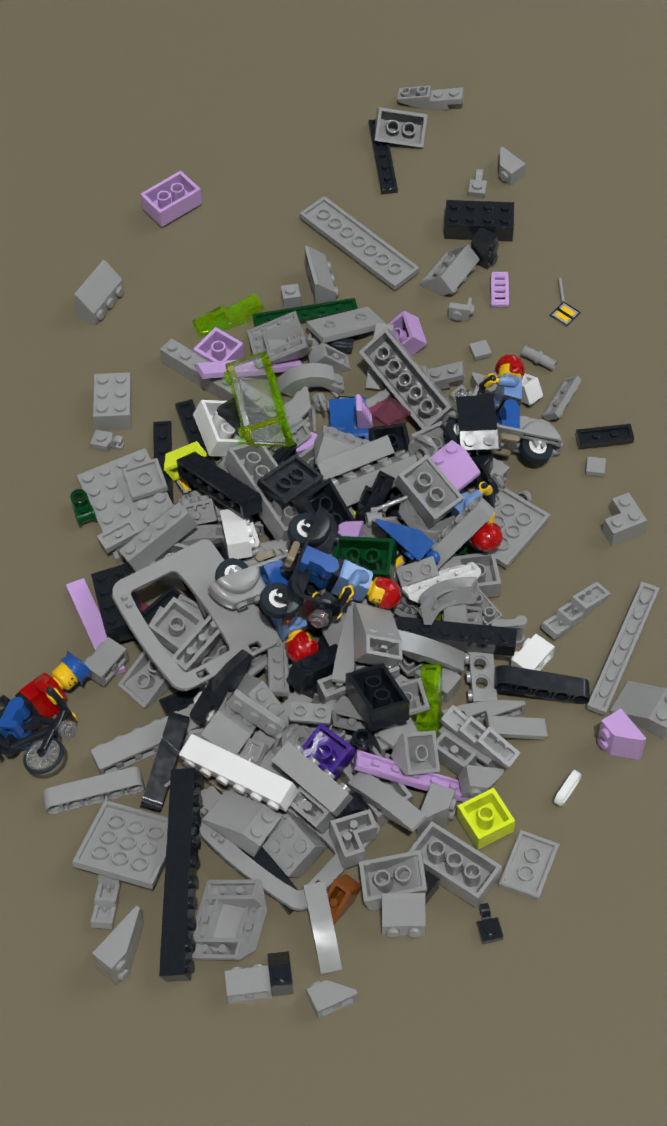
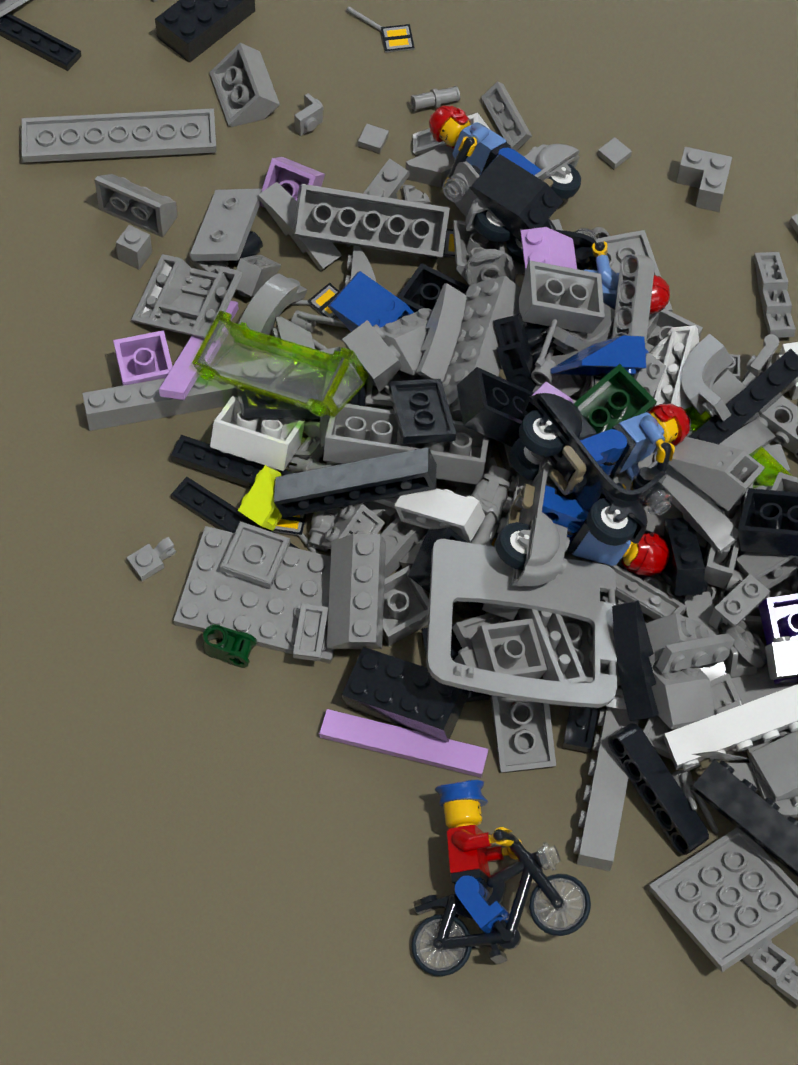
camera: 55 degrees left, 5 degrees up
light grey beam [42,767,145,814] -> none
light grey brick [84,637,129,687] -> none
light grey brick [93,372,133,430] -> none
clear neon green slope [192,293,265,335] -> none
dark green tile [252,298,358,327] -> none
lavender slope [355,394,373,429] -> none
clear pink piece [369,397,411,428] -> none
black brick [471,227,499,270] -> none
lavender slope [490,272,509,307] -> none
black plate [576,424,634,448] -> none
none -> light grey slope [342,320,401,392]

